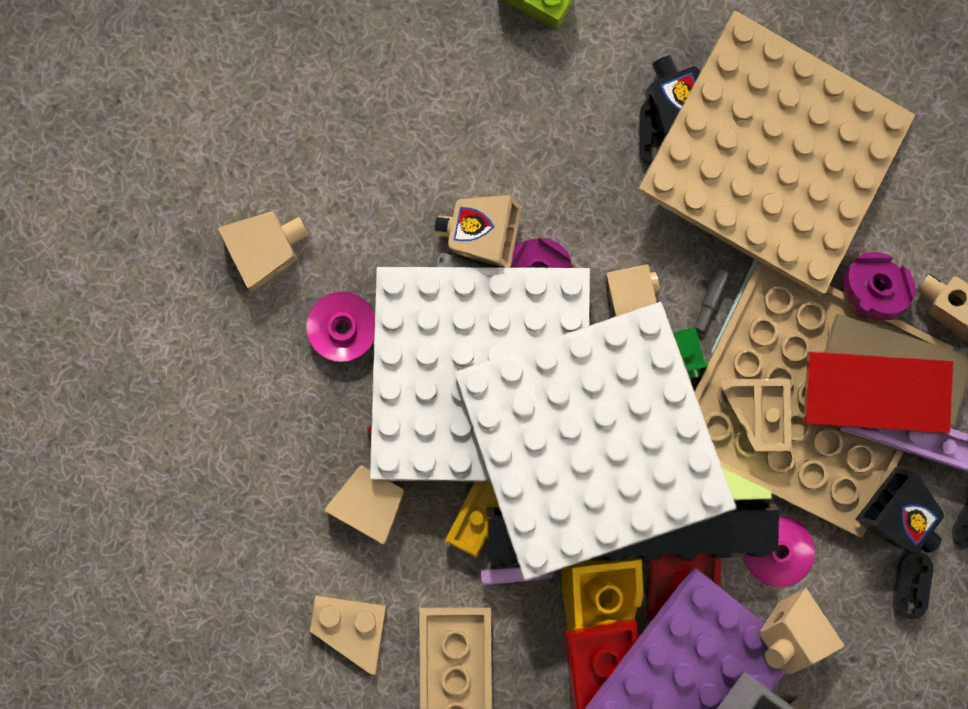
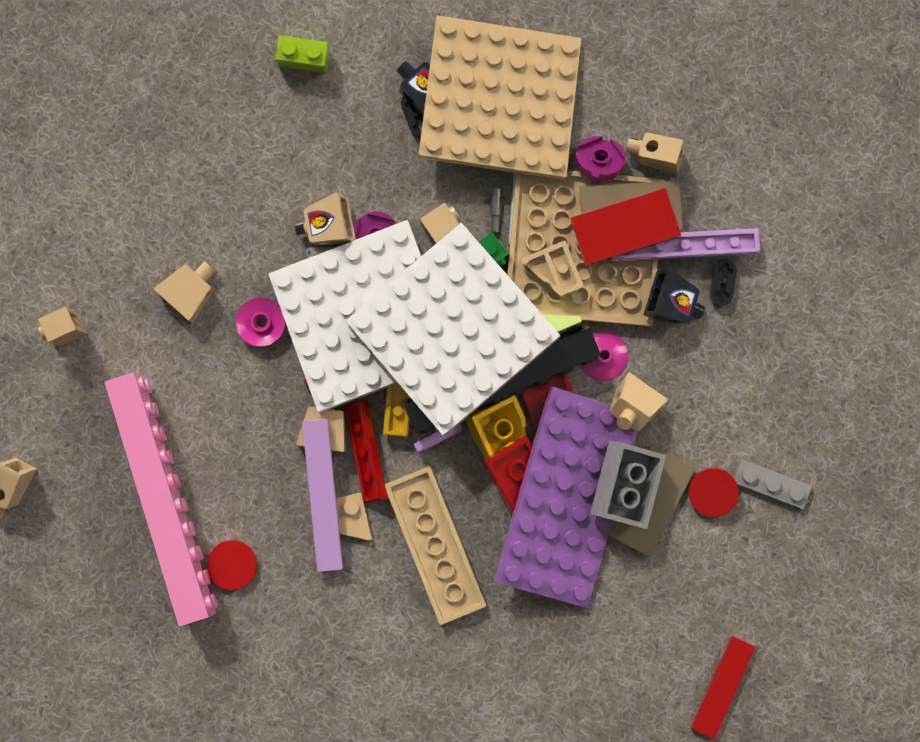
camera: 25 degrees left, 0 degrees up
black beam [893,552,933,619] -> none
none -> tan brick [38,306,87,347]
none -> bright pink brick [105,372,218,627]
none -> red tile [207,540,258,590]
none -> lavender tile [302,419,343,572]
none -> red tile [344,400,388,503]

